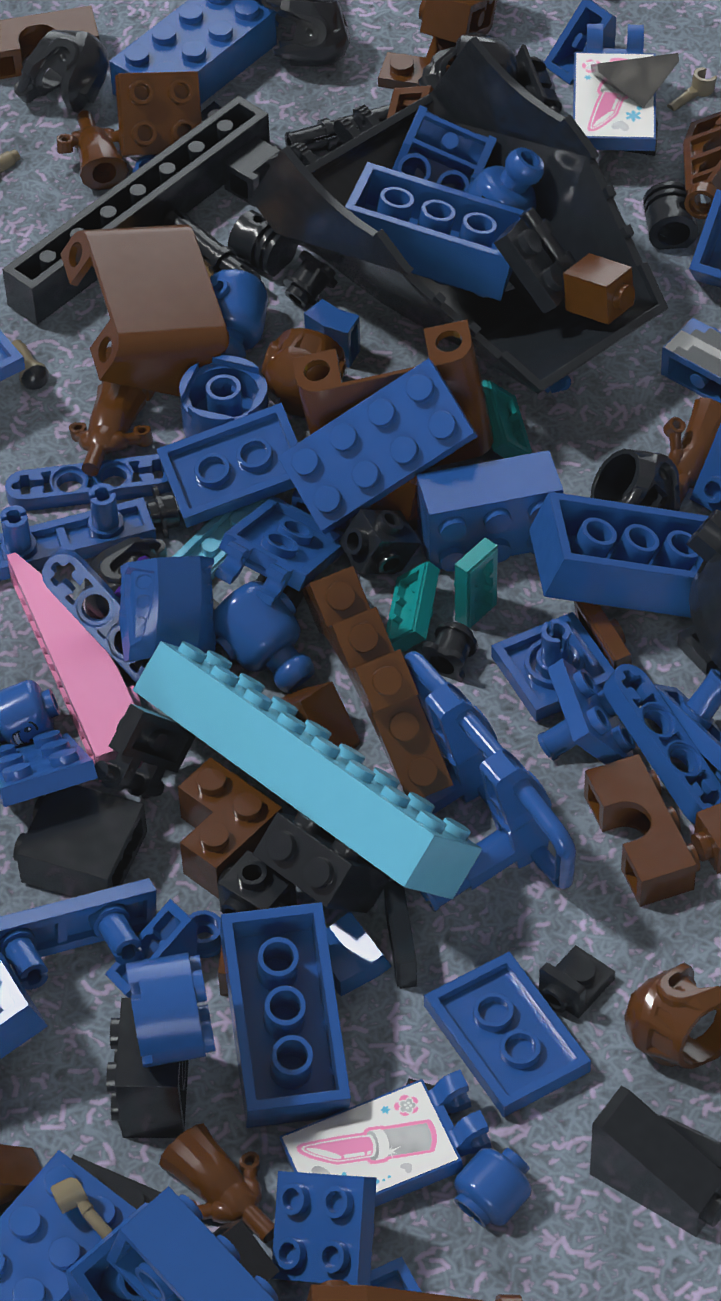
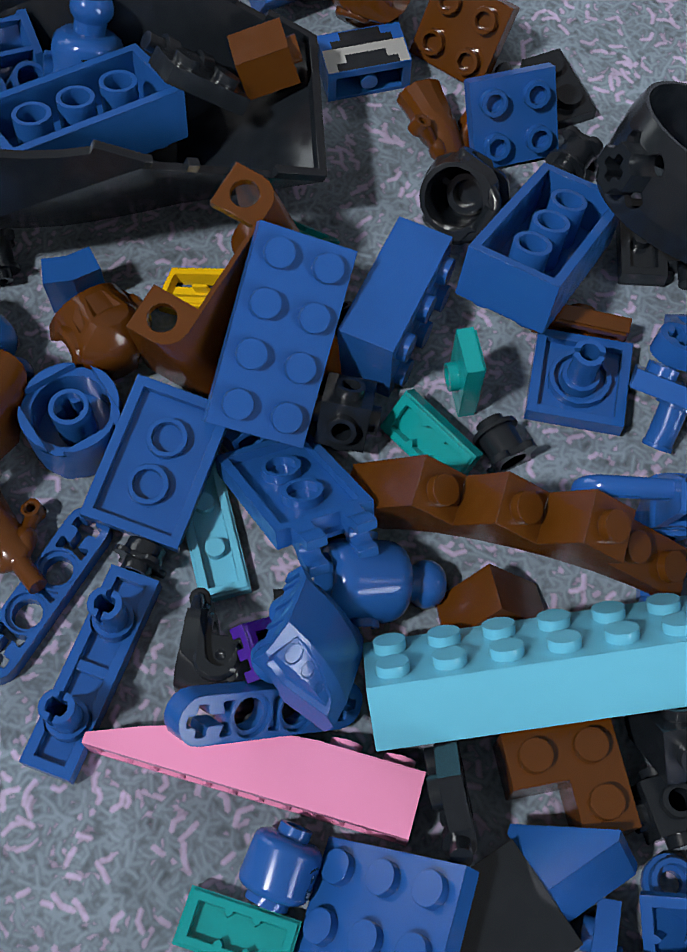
camera: 55 degrees left, 15 degrees up
none -> blue slope [507,824,638,922]

